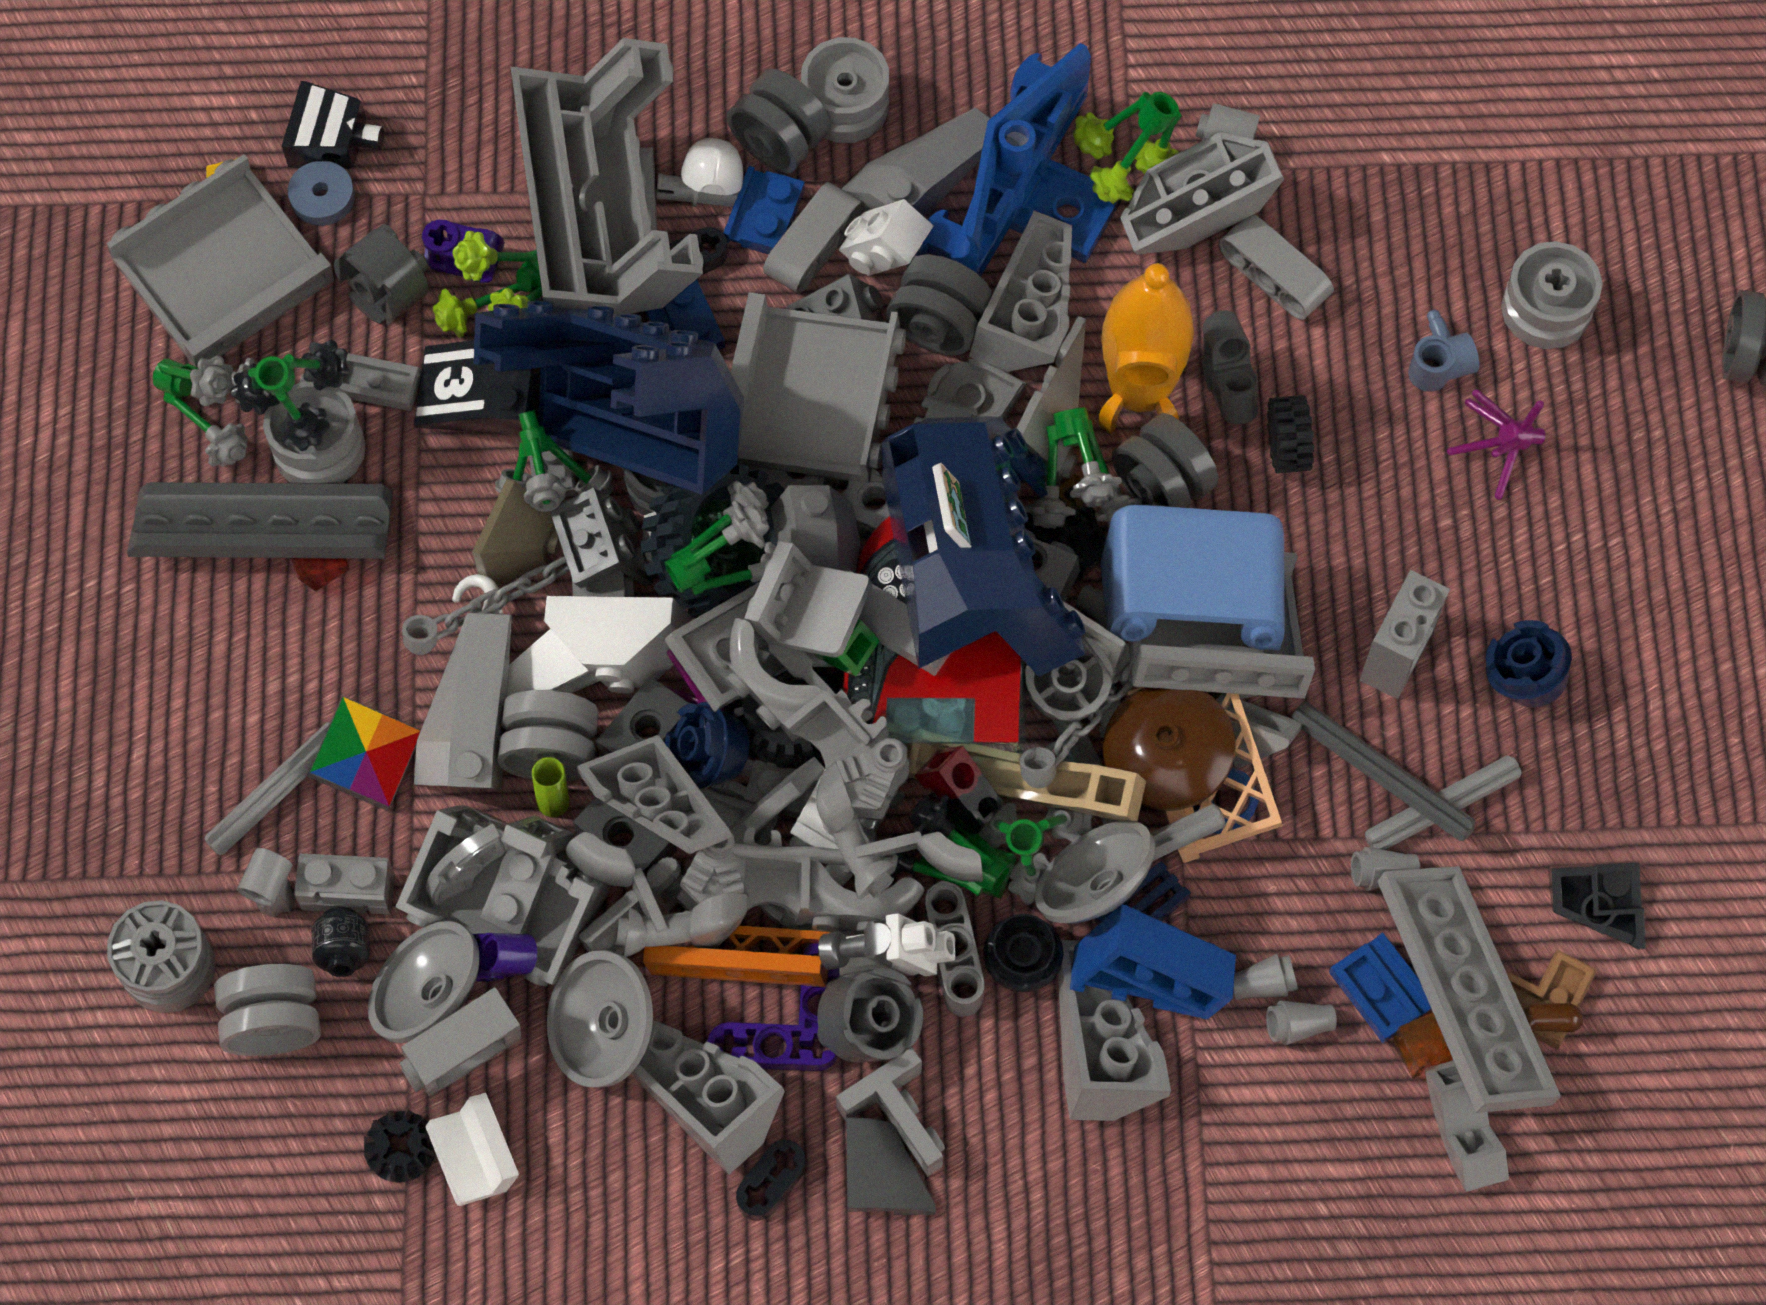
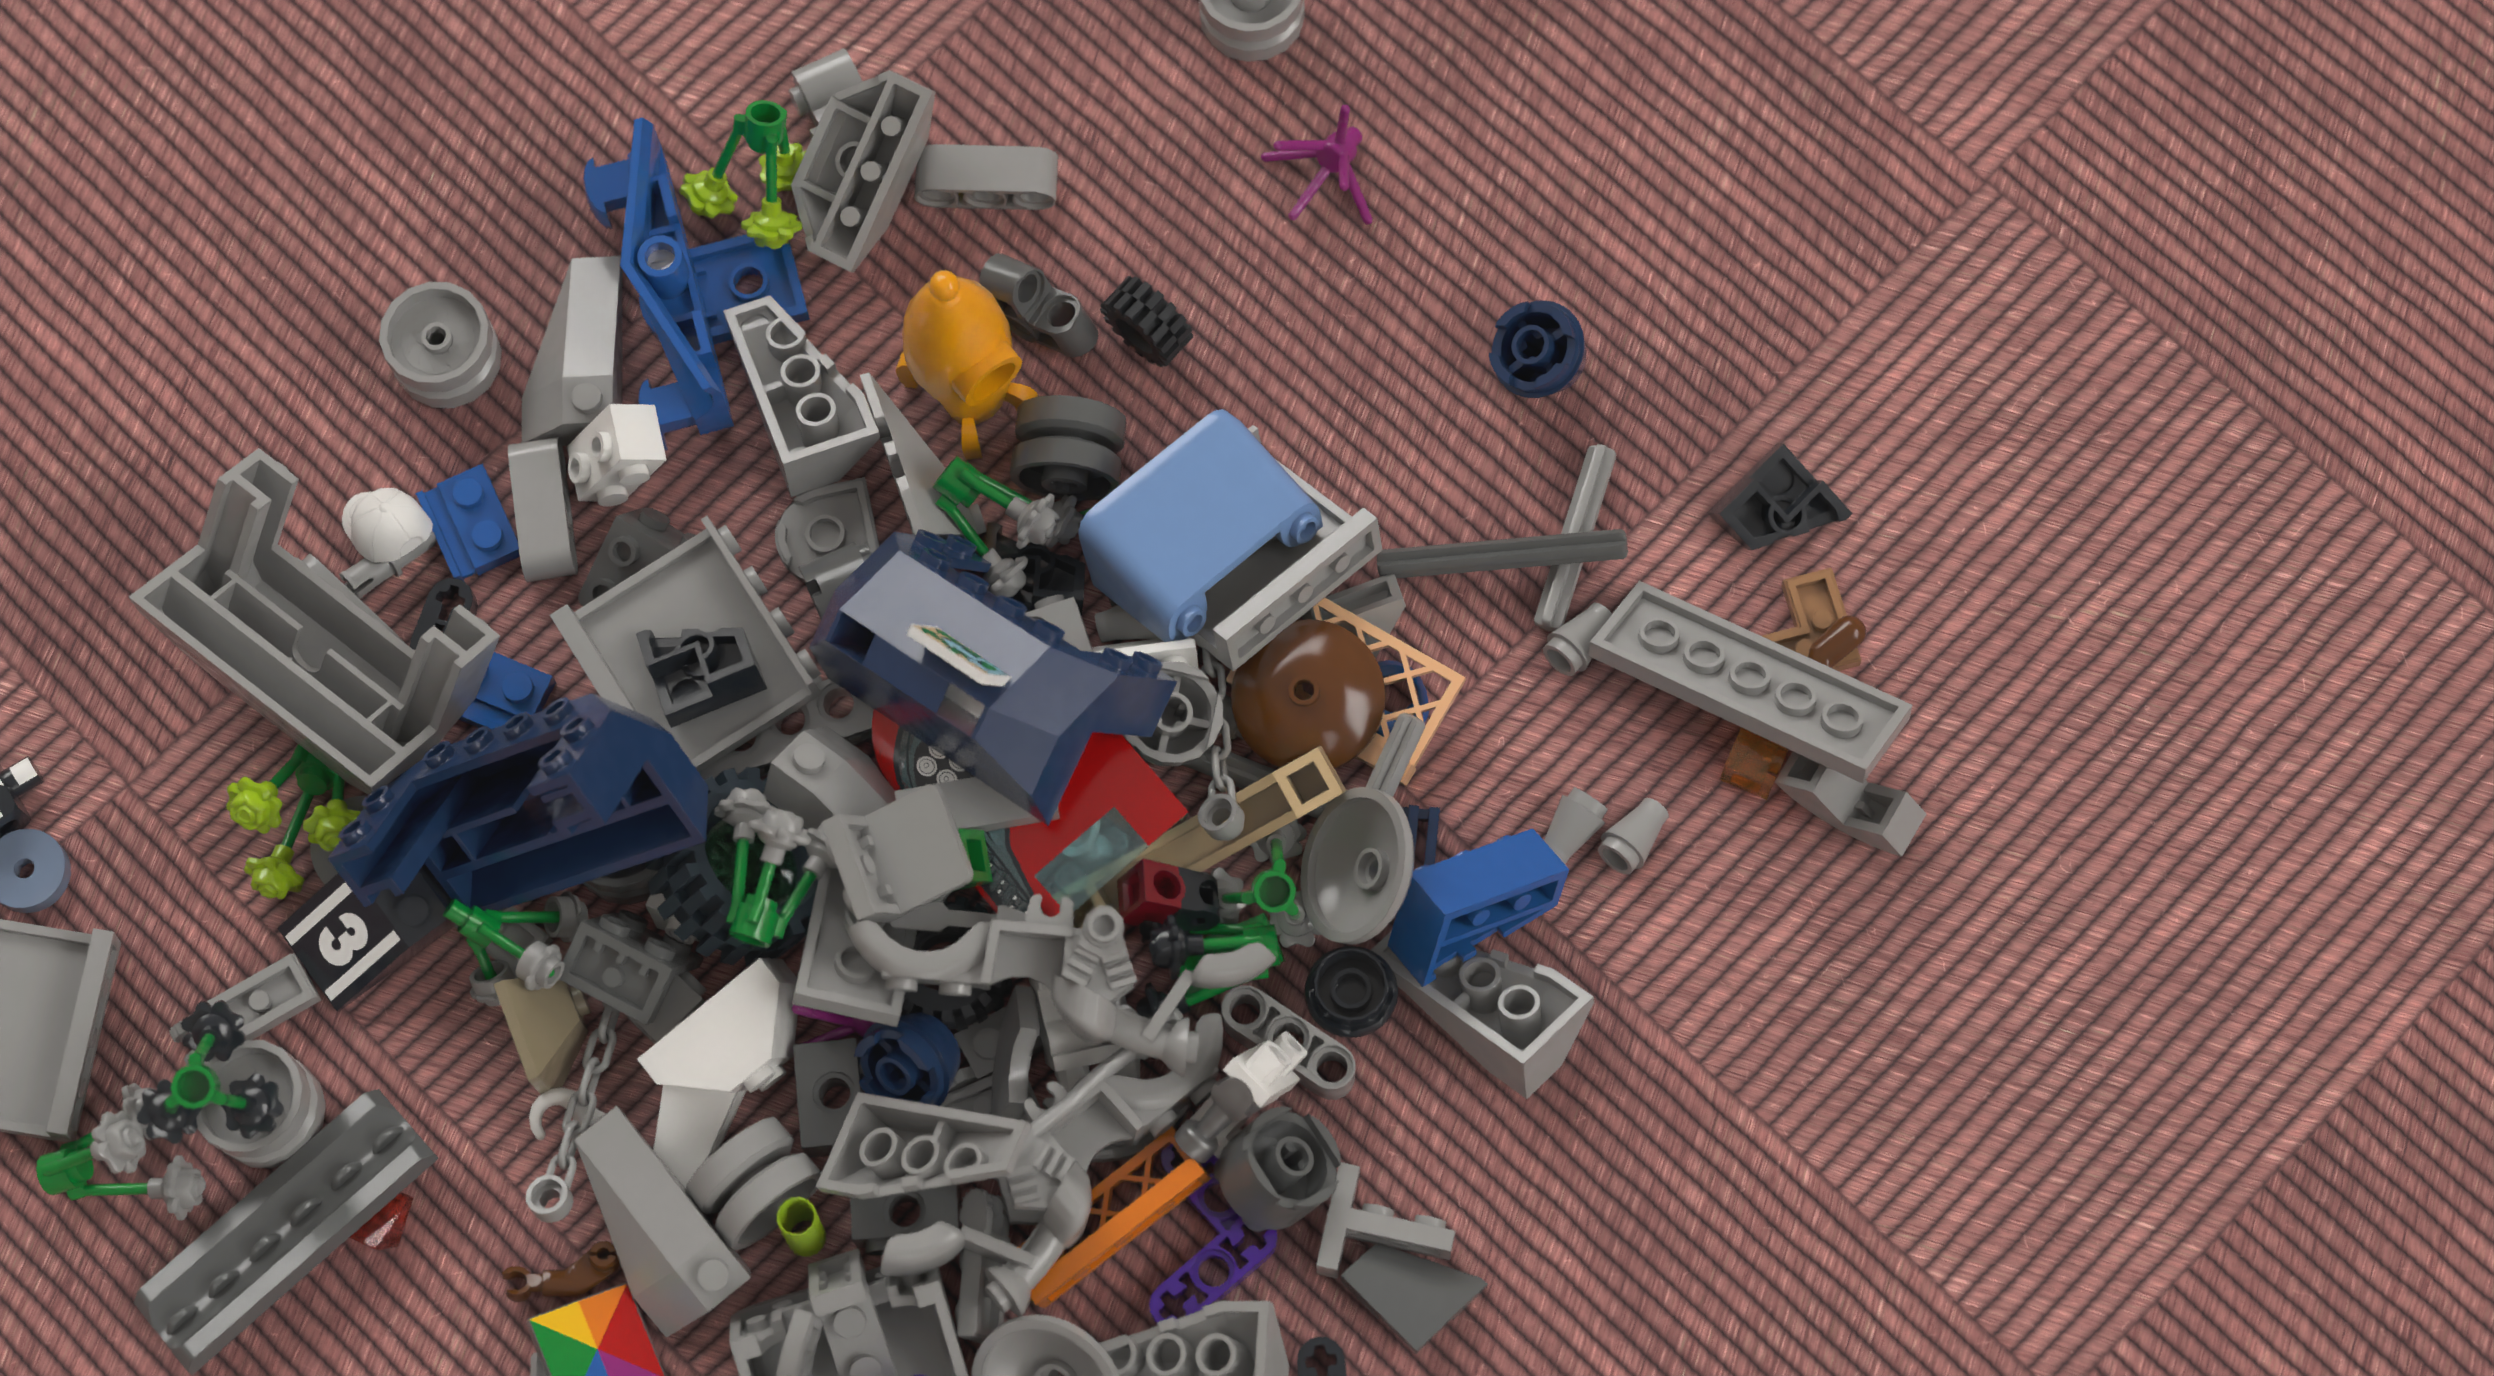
camera: 40 degrees left, 5 degrees up
dark grey brick [334,224,428,325] -> none
dark purple piece [422,219,505,283] -> none
dark grey wheel [726,69,831,173] -> none
dark grey wheel [886,254,992,356] -> none
blue plate [1329,932,1432,1044] -> none
light grey window [1359,570,1450,699] -> none
sand blue piece [1408,309,1479,392] -> none
none -> reddish brown arm [502,1241,620,1302]
none -> black slope [636,628,767,728]

